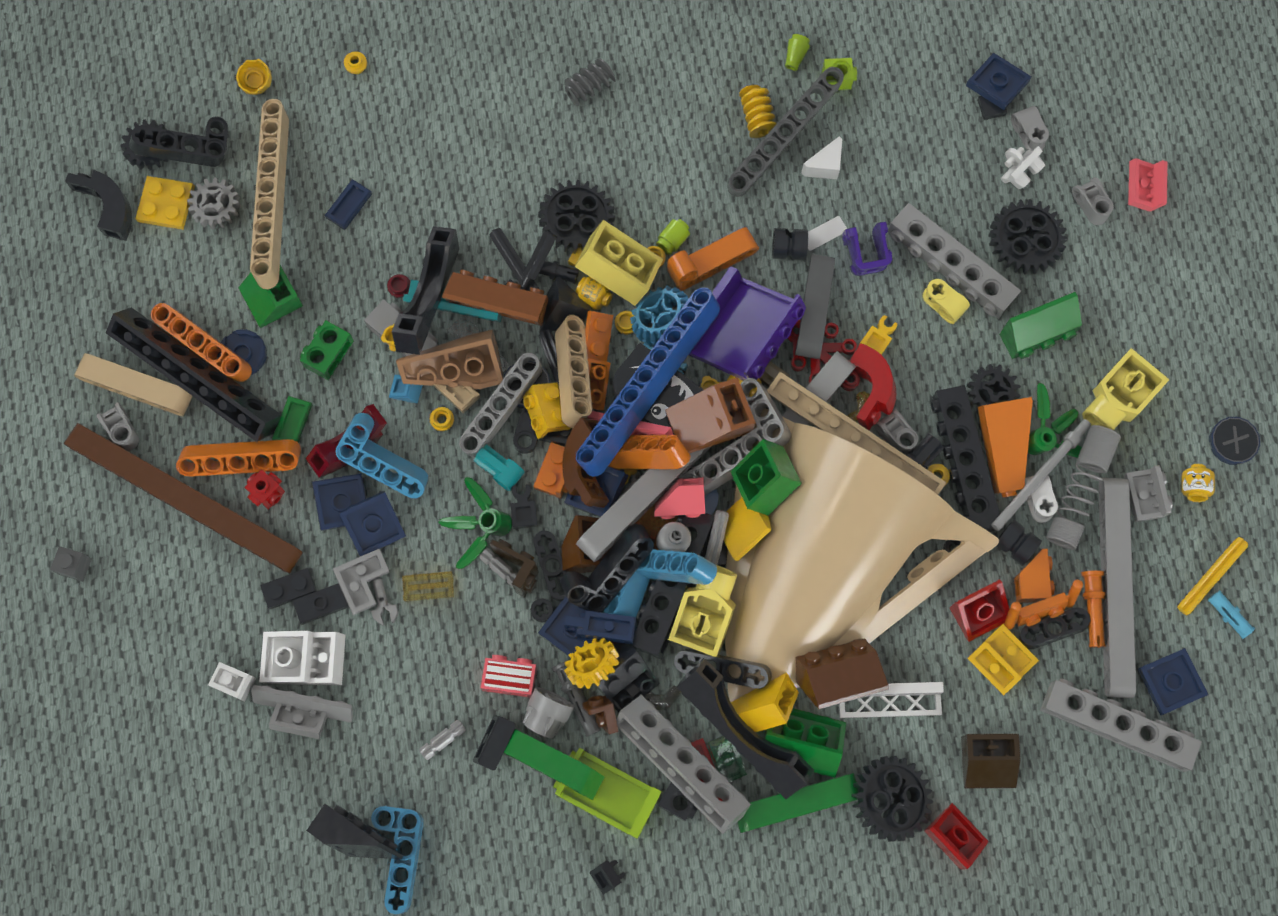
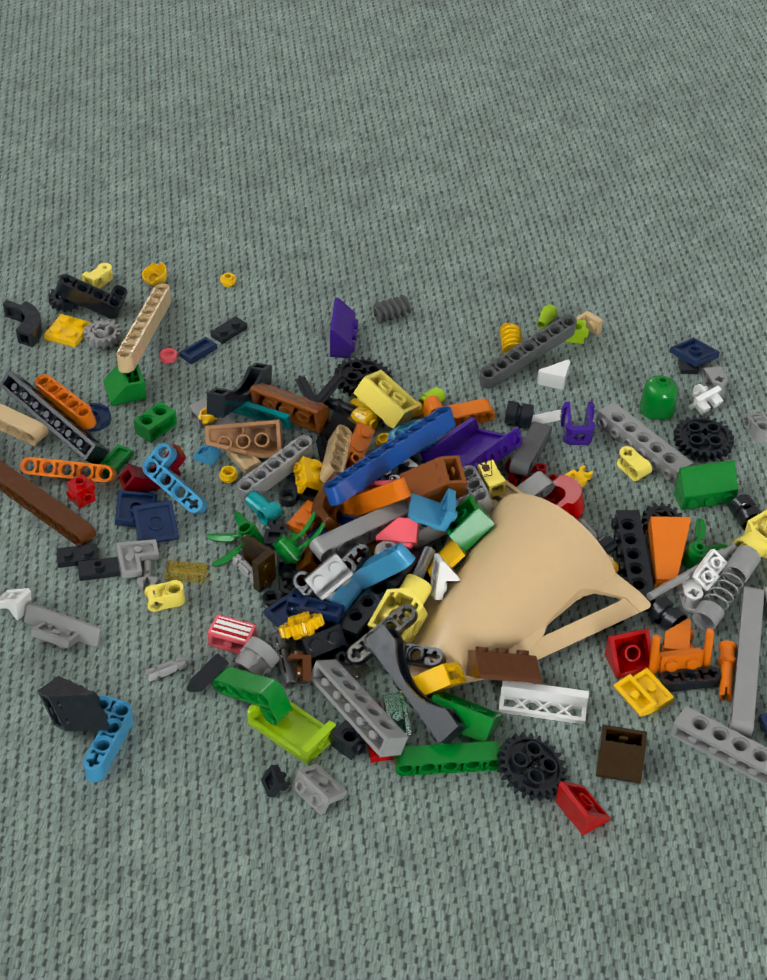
camera: 10 degrees right, 30 degrees down
white slope [259,631,345,685] -> none
none -> light yellow leg [82,263,113,289]
none -> light yellow piece [144,580,186,612]
none -> coral tile [159,348,178,363]
none -> black plate [210,316,247,344]
none -> green plant [273,512,325,564]
none -> light grey bracket [292,763,347,815]
none -> light grey bracket [304,553,354,600]
none -> dark purple slope [330,297,358,358]
none -> black beam [347,604,418,666]
none -> dark azure bracket [408,488,458,532]
none -> white slope [430,554,461,600]
none -> light yellow leg [477,460,506,498]
none -> tan bracket [576,310,603,335]
none -> green cylinder [640,375,678,421]
none -> white slope [692,549,728,591]
none -> black wheel [729,494,762,531]

